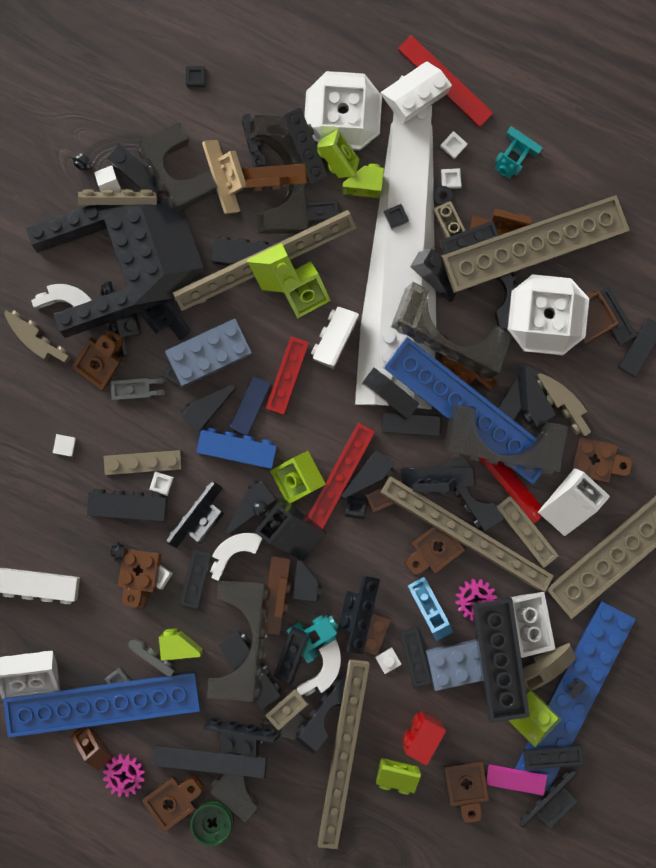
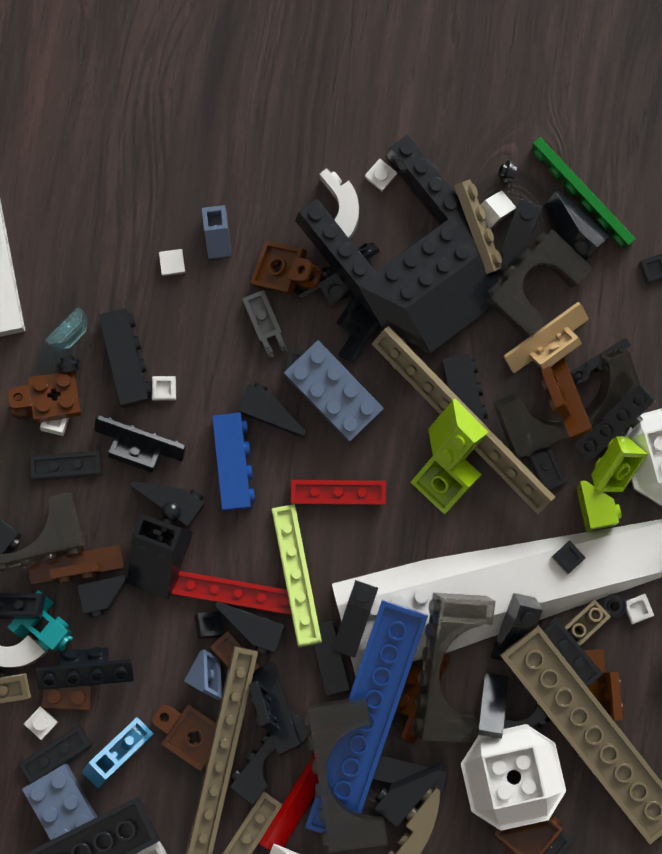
camera: 80 degrees right, 5 degrees down
dark tan slope [4,310,72,364] -> none
dark tan plate [104,450,182,475] -> none
white arch [210,533,262,581] -> none
dark blue tile [230,376,271,436] -> none
lime slope [270,451,326,503] -> none
white slope [311,307,359,369] -> none
dark pink gear [455,579,497,621] -> none
none -> clear light blue slope [45,307,88,350]
none -> sand blue slope [184,649,222,700]
none -> sand blue slope [202,205,232,259]
none -> yellowish green tile [272,504,322,648]
none -> white plate [365,159,398,192]
none -> tile [478,673,509,739]
none -> green plate [531,137,635,250]
none -> black slope [544,189,609,262]

